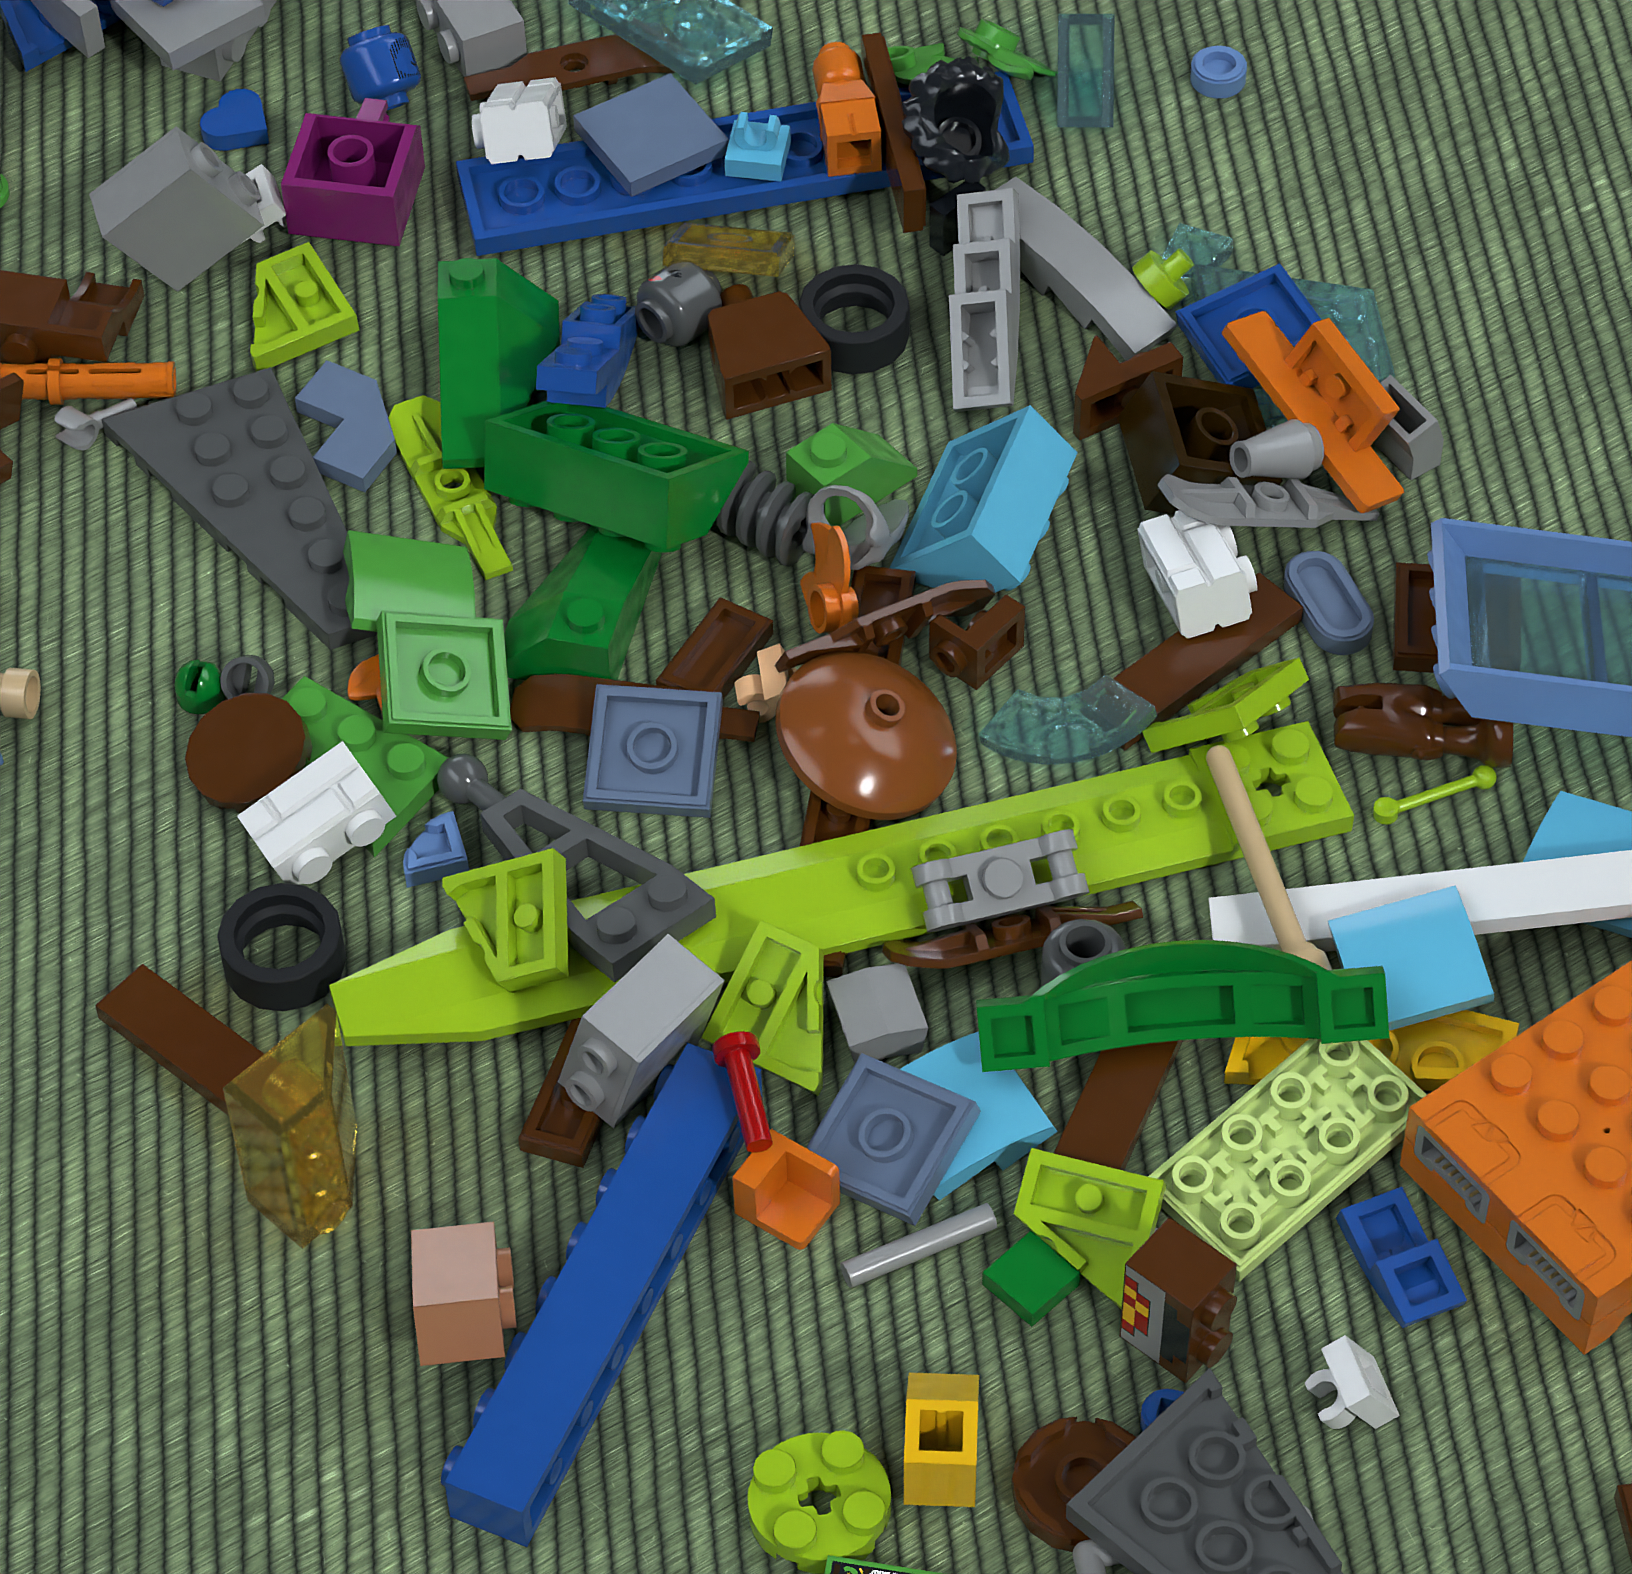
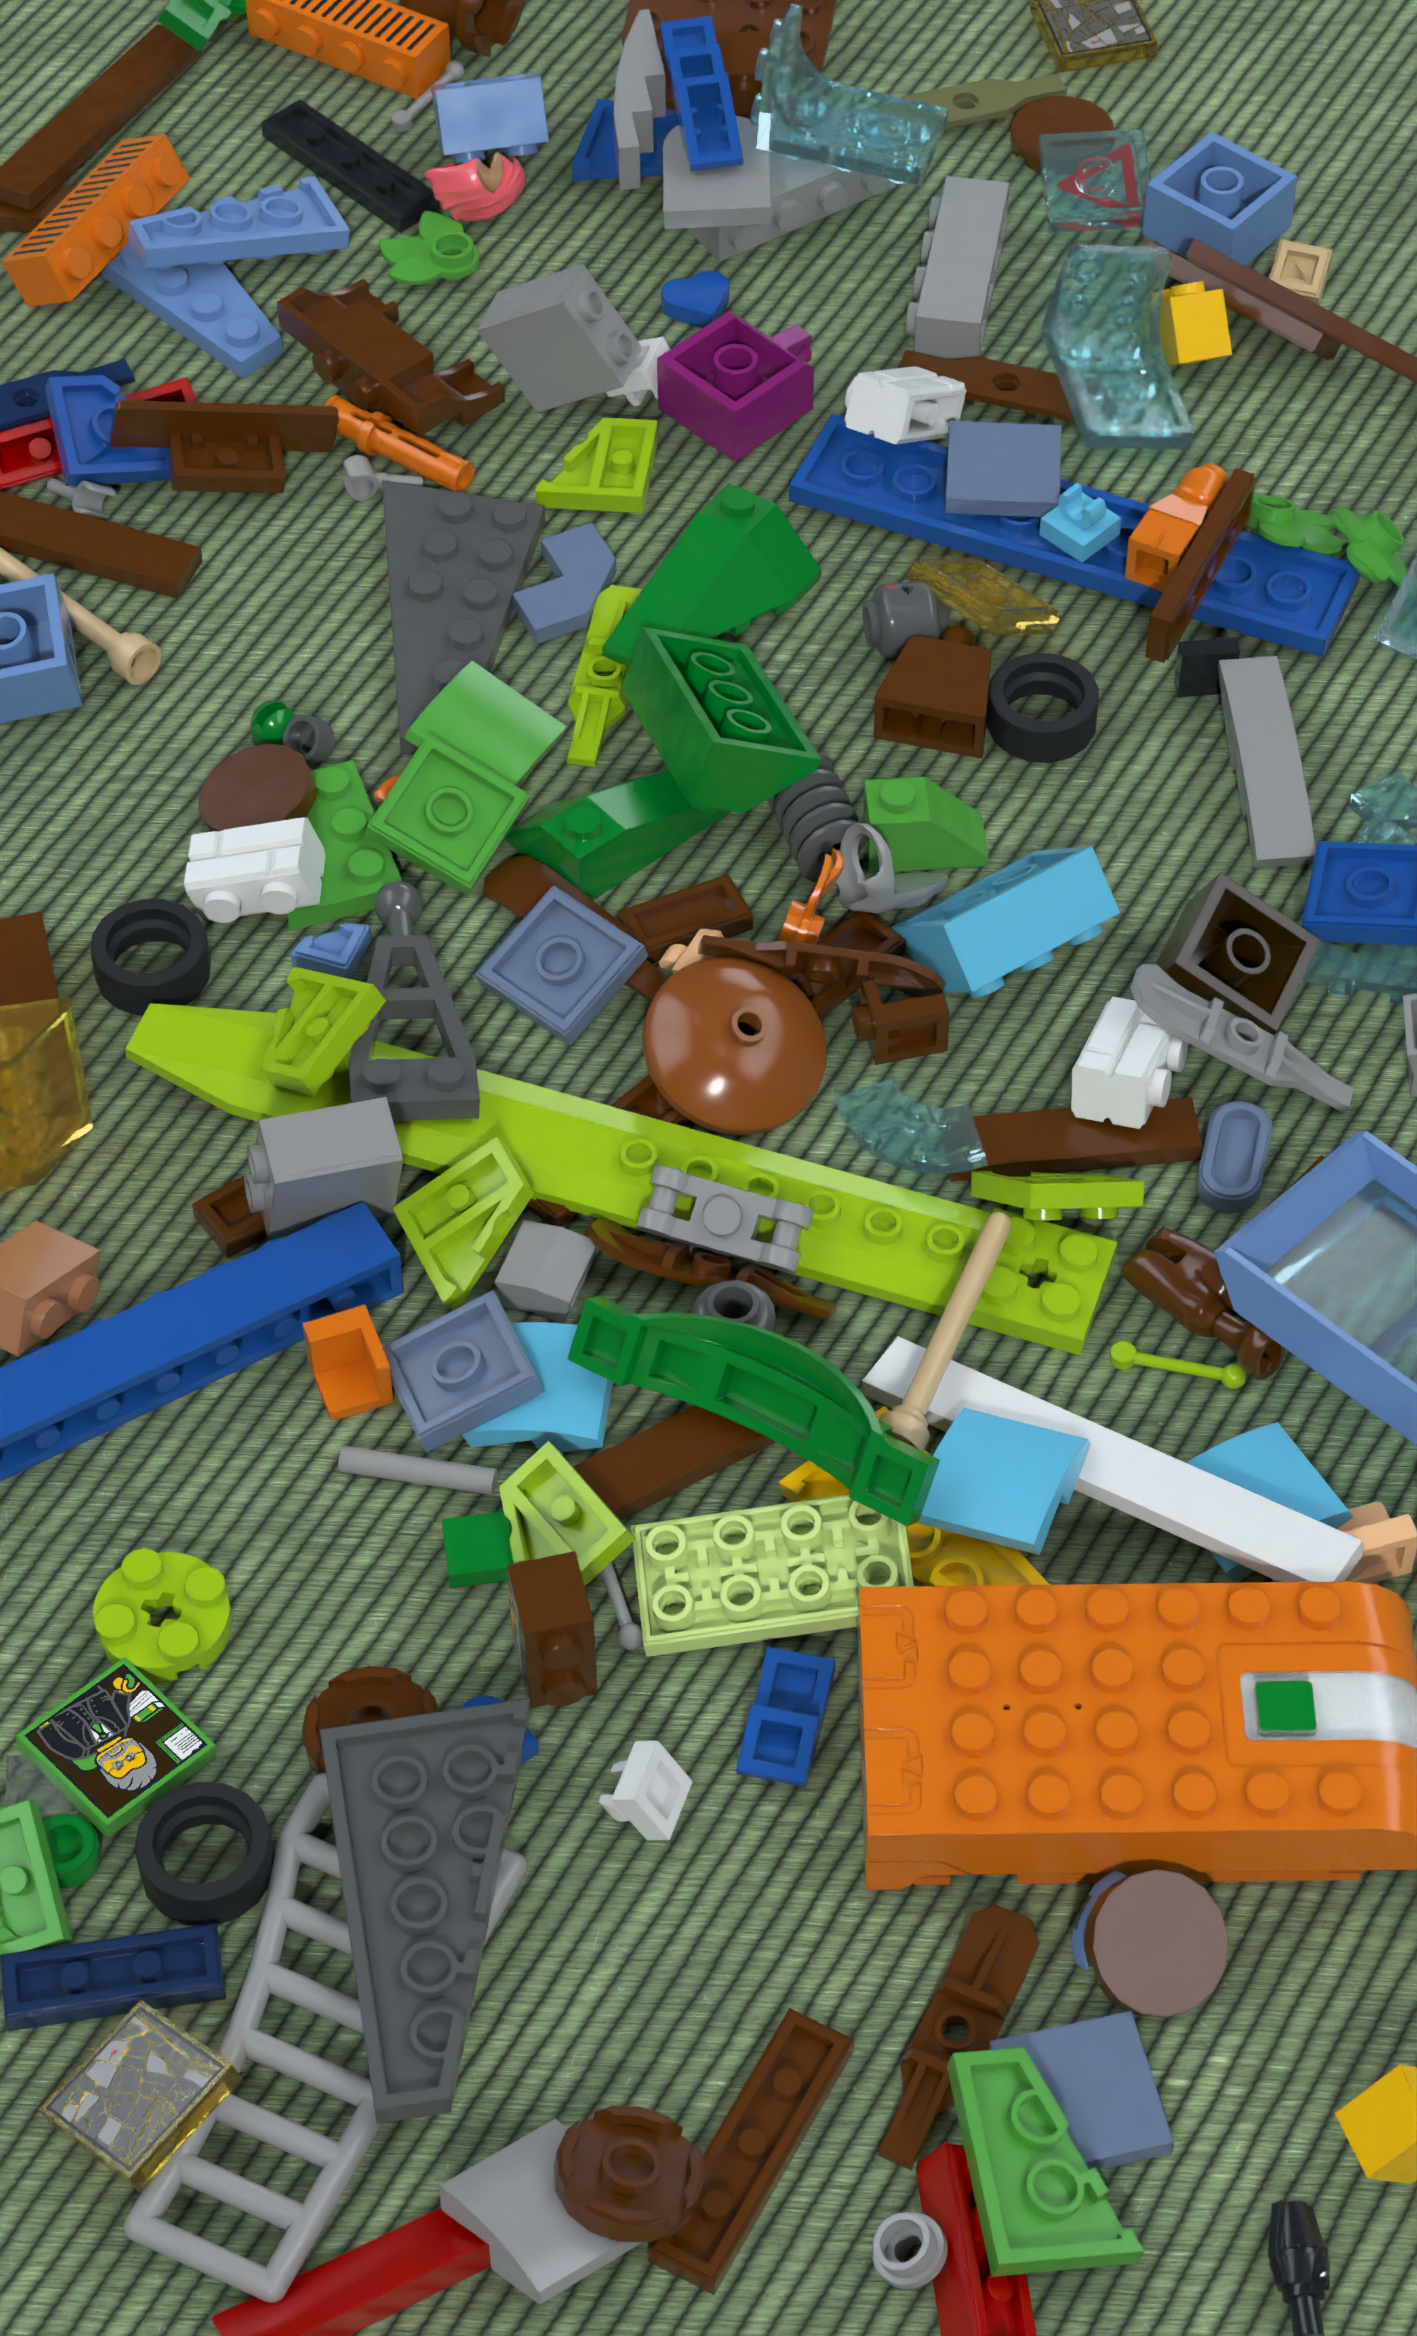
camera: 35 degrees right, 0 degrees up
blue head [340,25,421,111] -> none
blue slope [536,294,639,408] -> none
red piece [712,1031,773,1153] -> none
black hair [901,56,1010,184] -> none
yellow slope [904,1372,979,1507] -> none
light grey slope [949,188,1020,412] -> none
reddish brown slope [1073,335,1183,441] -> none
lime tile [1132,248,1194,310] -> none
orange bracket [1222,311,1404,513] -> none
light grey cone [1230,419,1324,479] -> none

